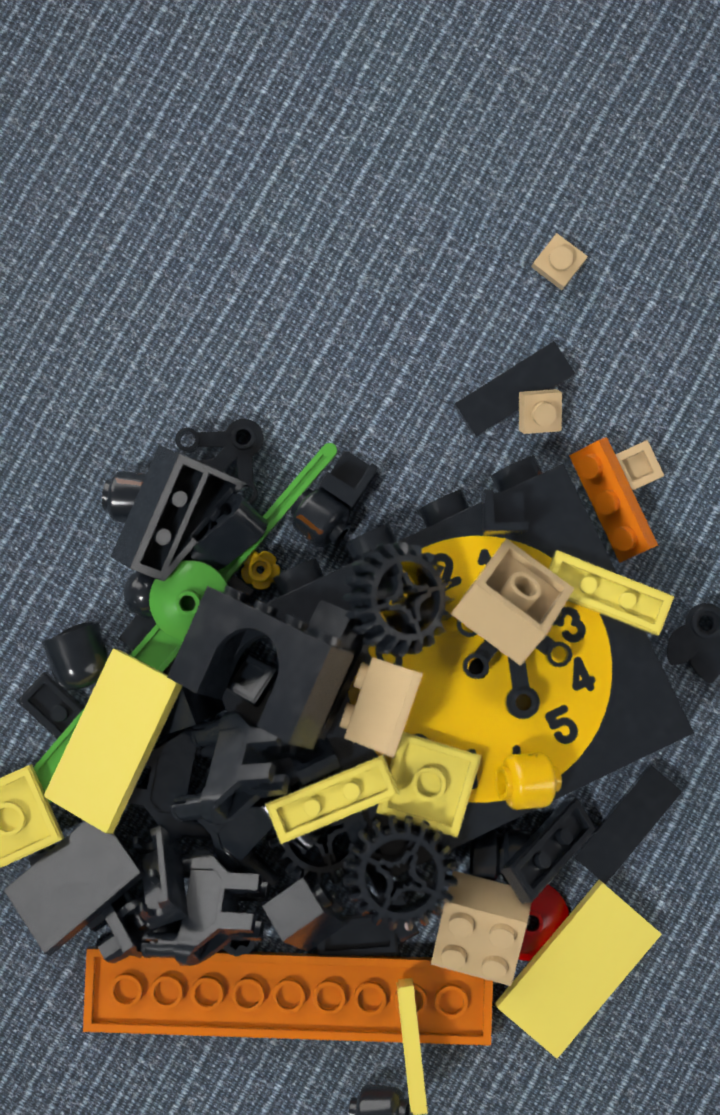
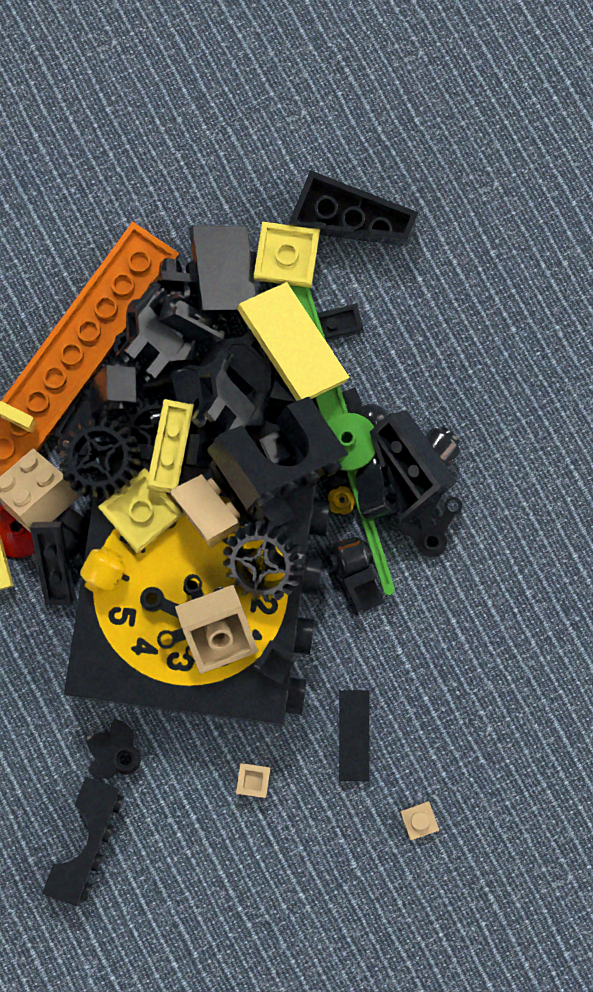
camera: 125 degrees right, 5 degrees down
black helmet [41,621,109,690] -> none
tan plate [519,389,562,434] -> none
light yellow tile [549,551,674,636] -> none
orange plate [569,437,658,563] -> none
black tile [573,765,683,884] -> none

